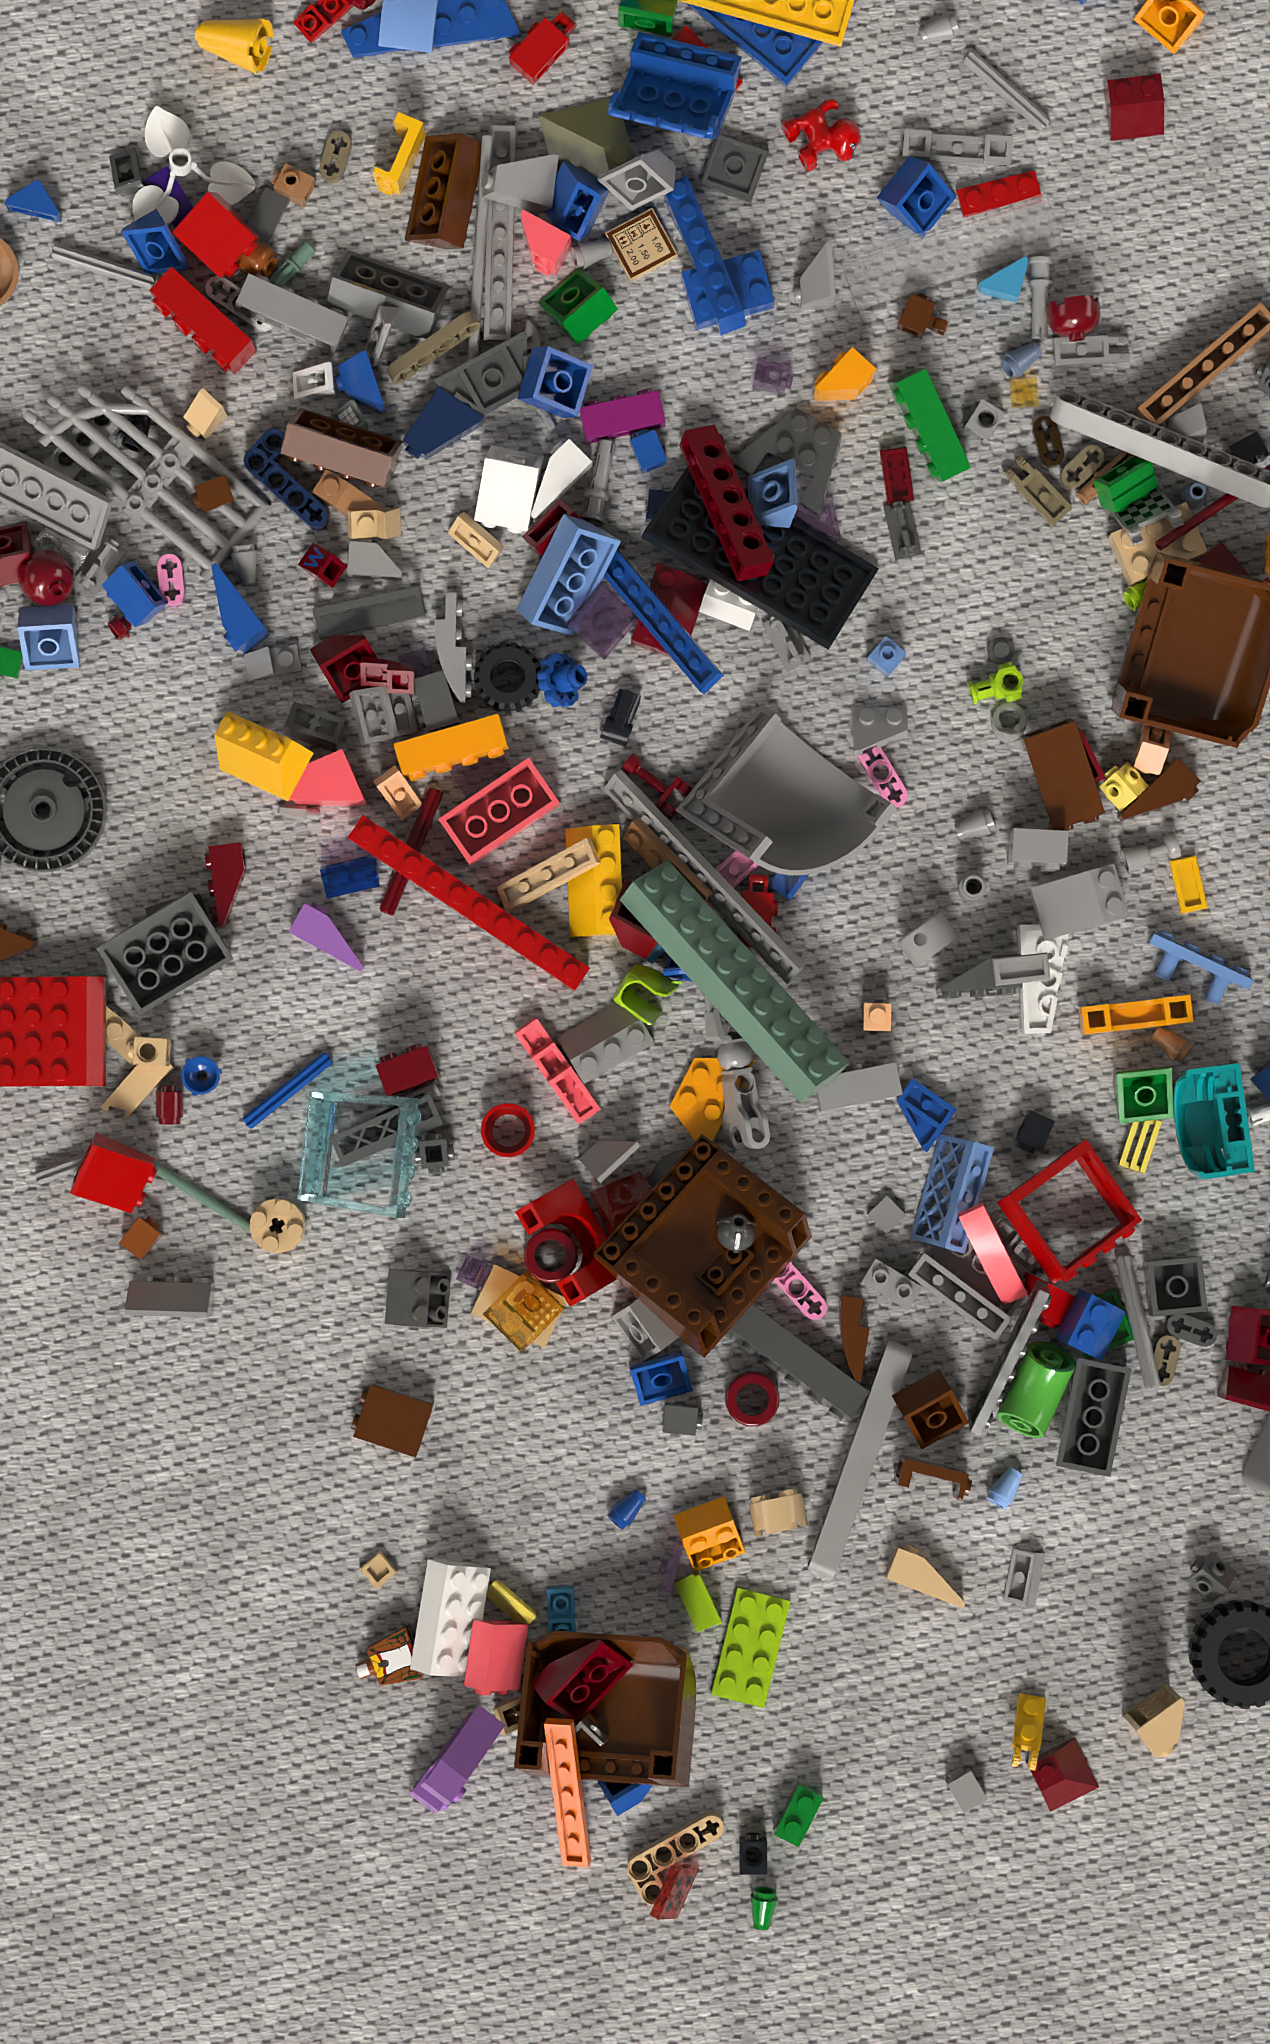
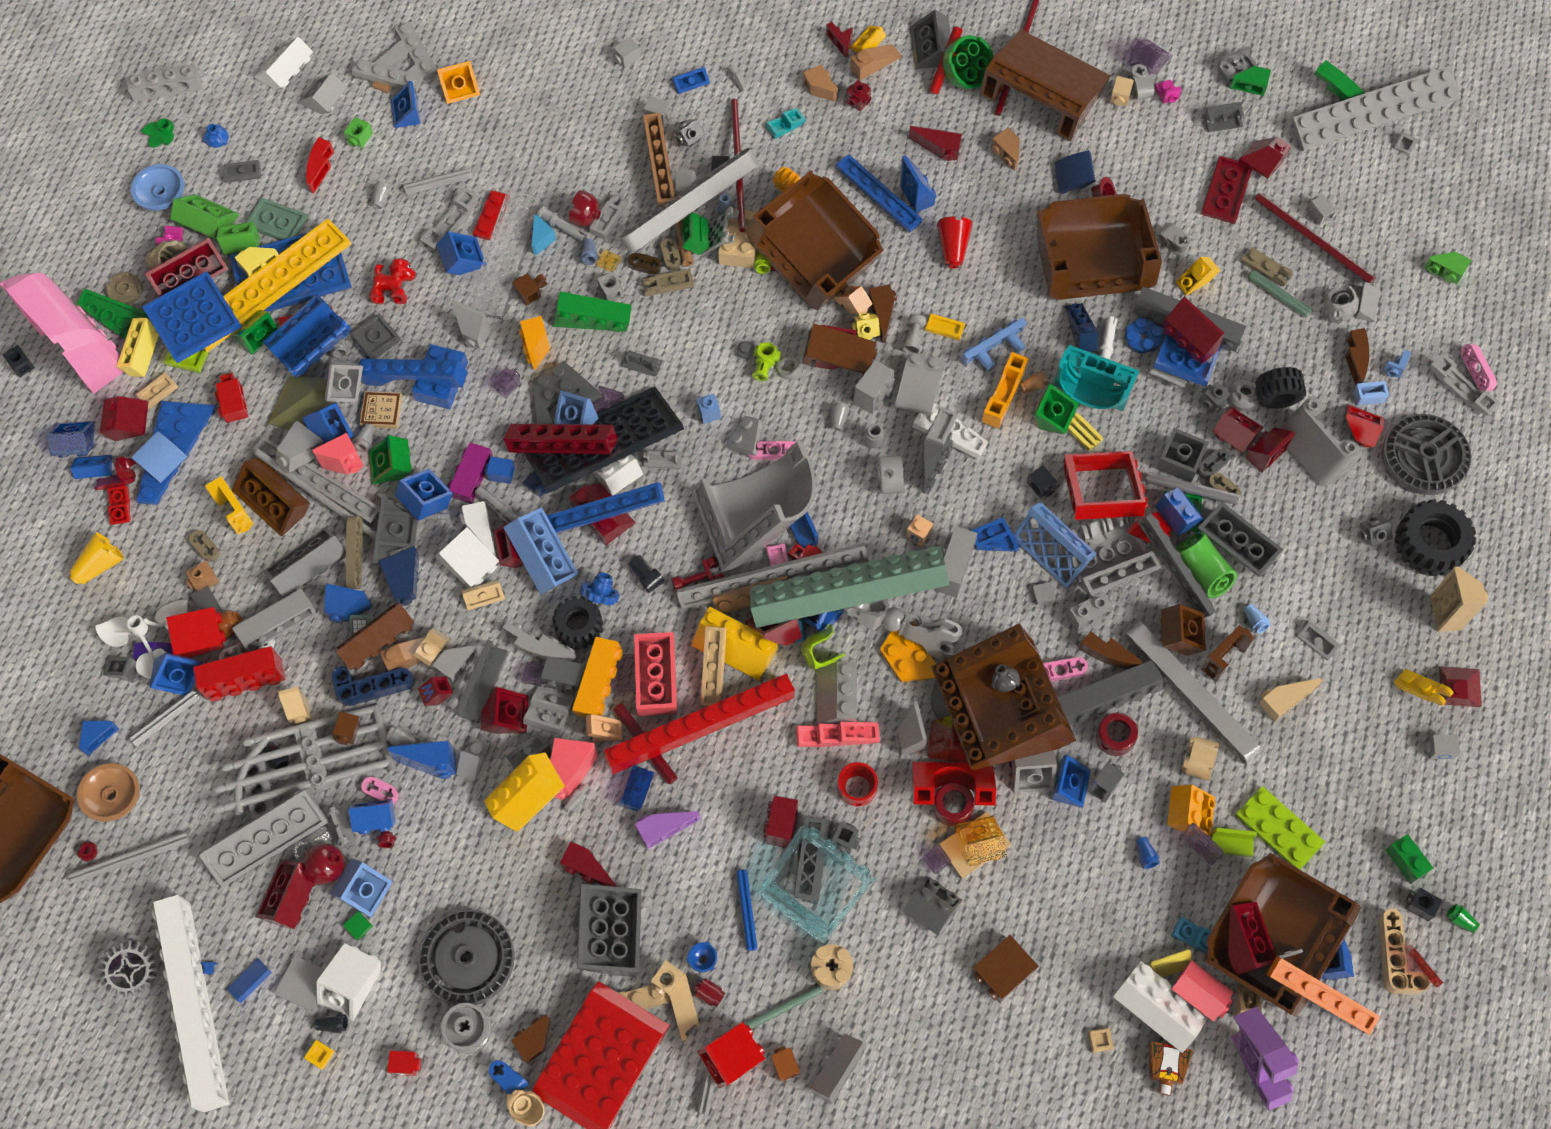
camera: 55 degrees left, 20 degrees down
sand green axle [269,241,316,287] -> none
white slope [293,362,336,400] -> none
dark red slope [360,657,414,695] -> none
light grey slope [365,306,398,366] -> none
clear purple plate [565,583,639,660] -> none
dark red plate [879,447,915,505] -> none
coral slope [957,1202,1028,1306] -> none
dark red slope [1103,73,1164,142] -> none

